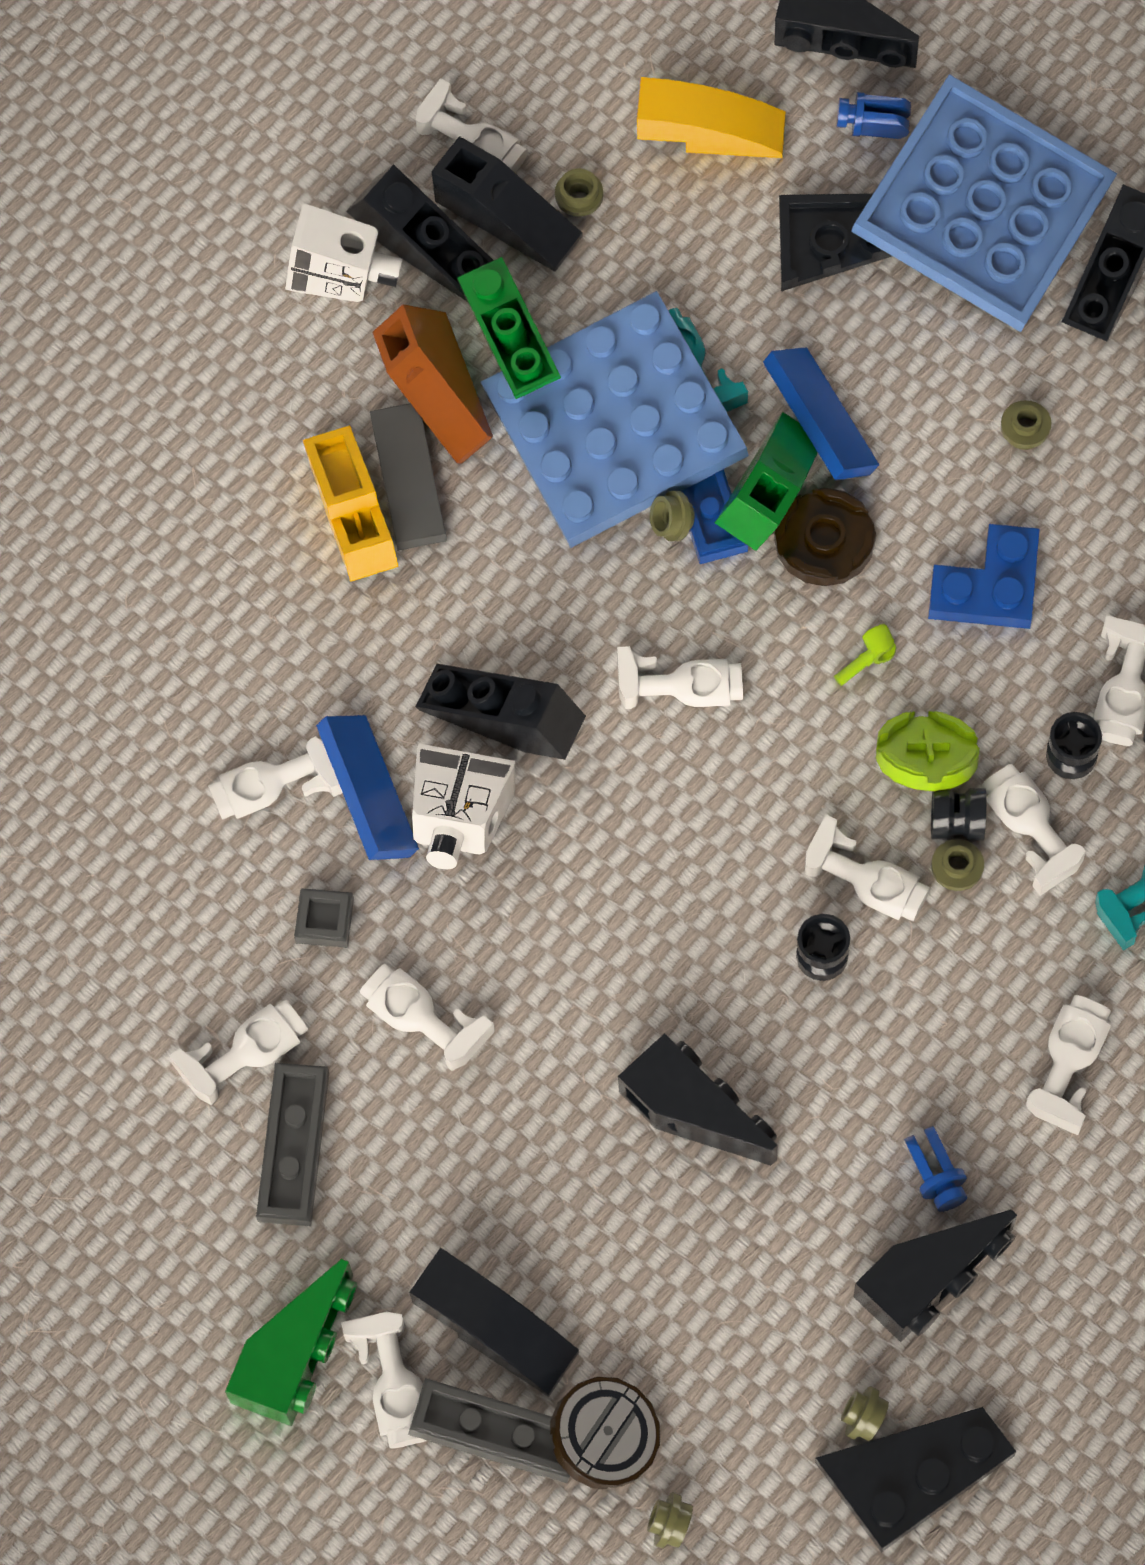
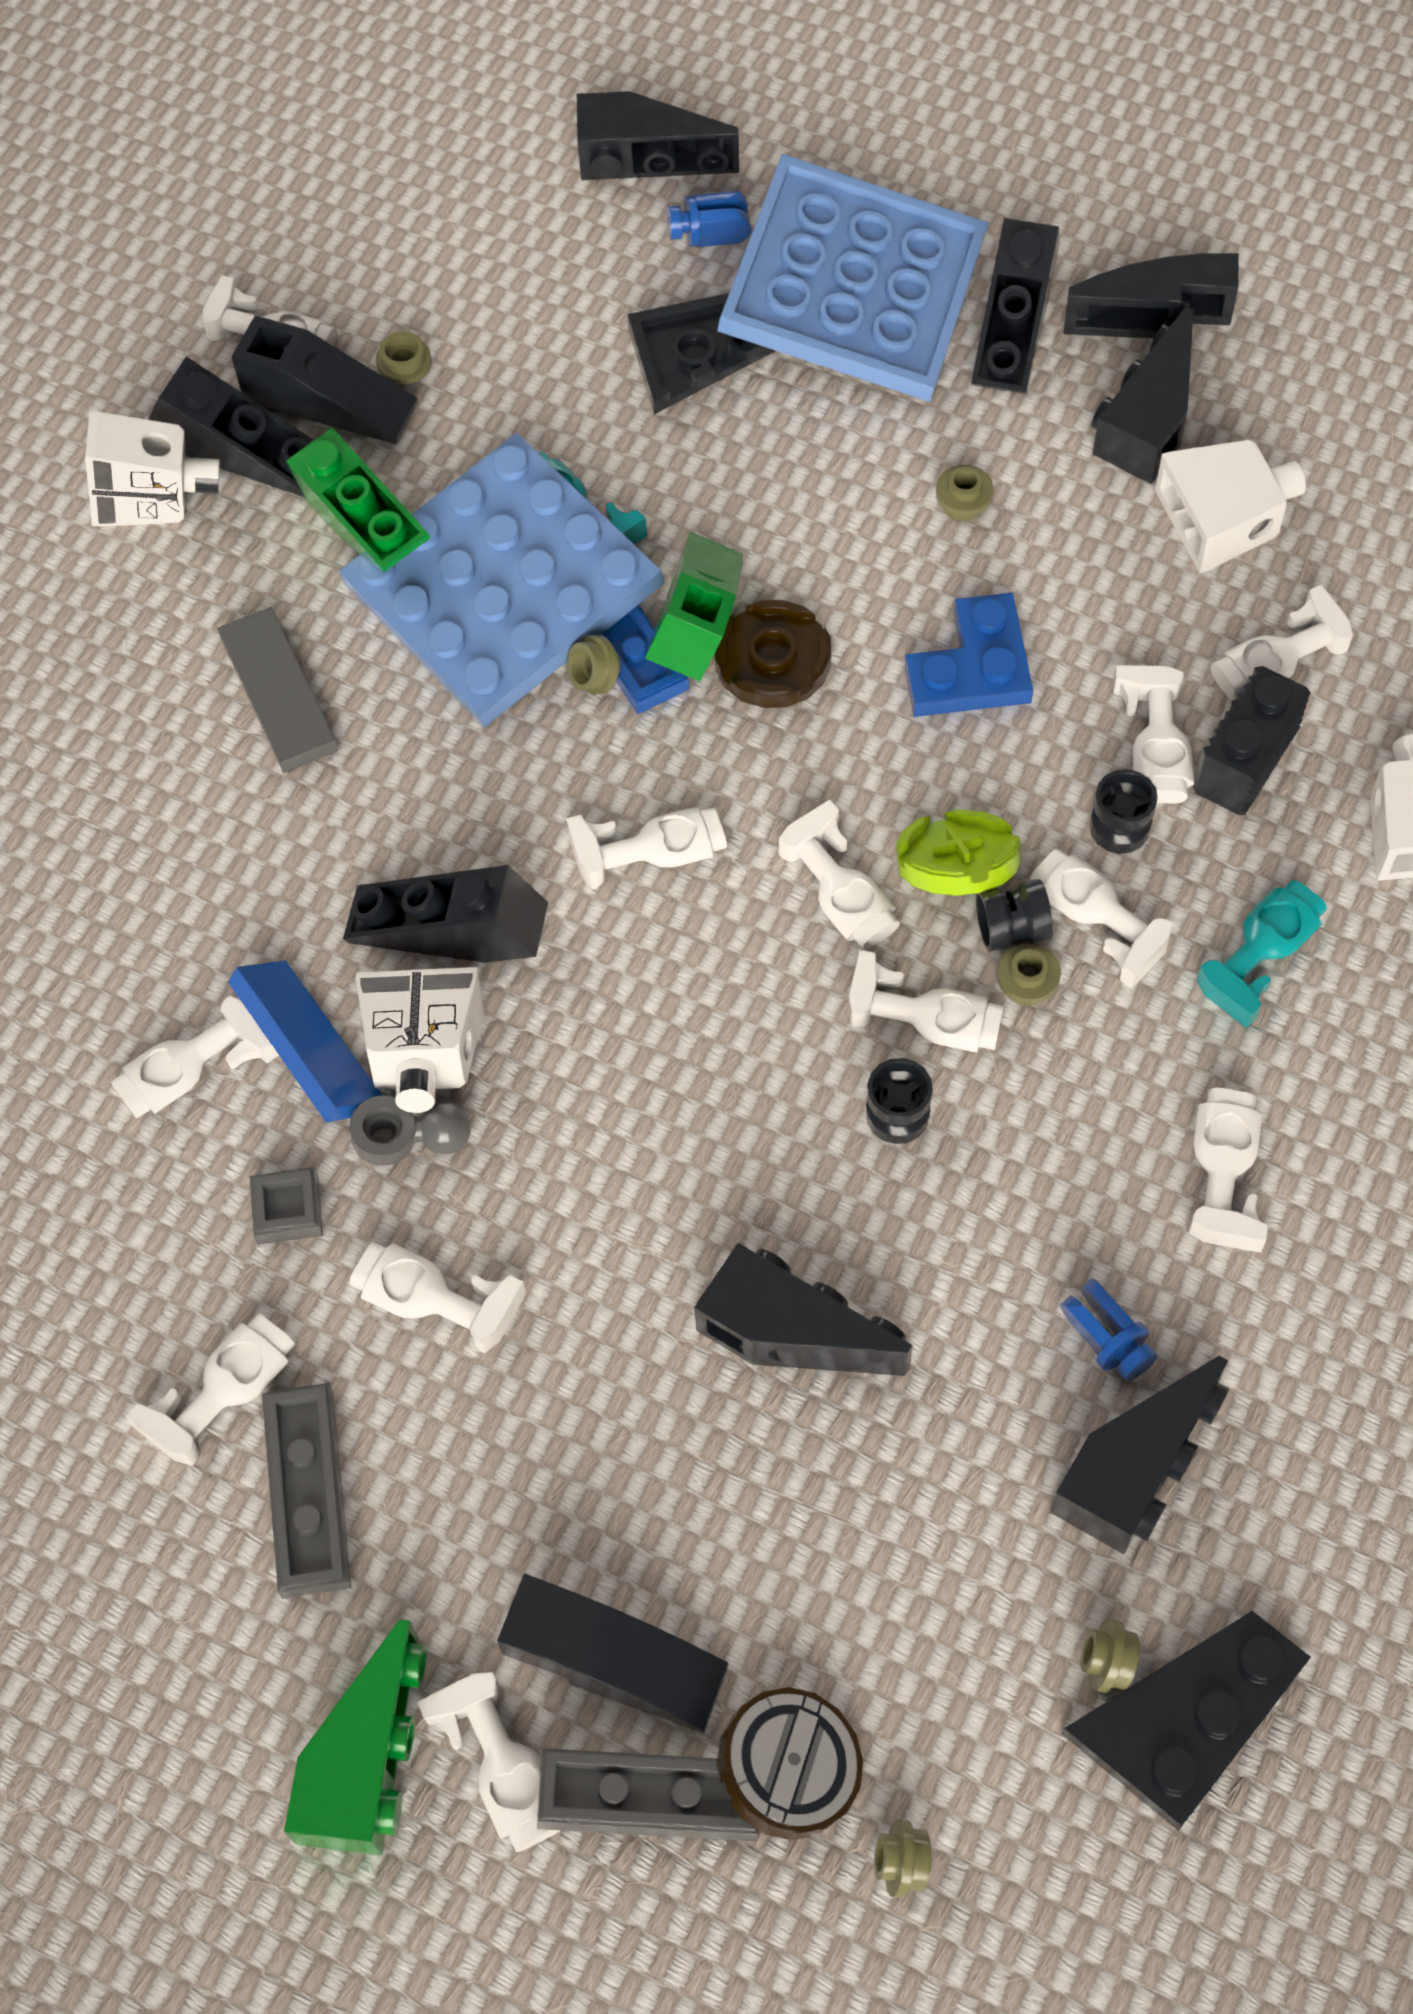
camera: 15 degrees left, 5 degrees down
yellow slope [303,425,399,582] -> none
dark orange slope [372,304,493,464] -> none
yellow slope [637,77,786,158] -> none
blue tile [763,347,879,480] -> none
lime hand [833,624,896,686] -> none
none -> dark grey plate [350,1096,471,1166]
none -> white piece [778,800,900,950]

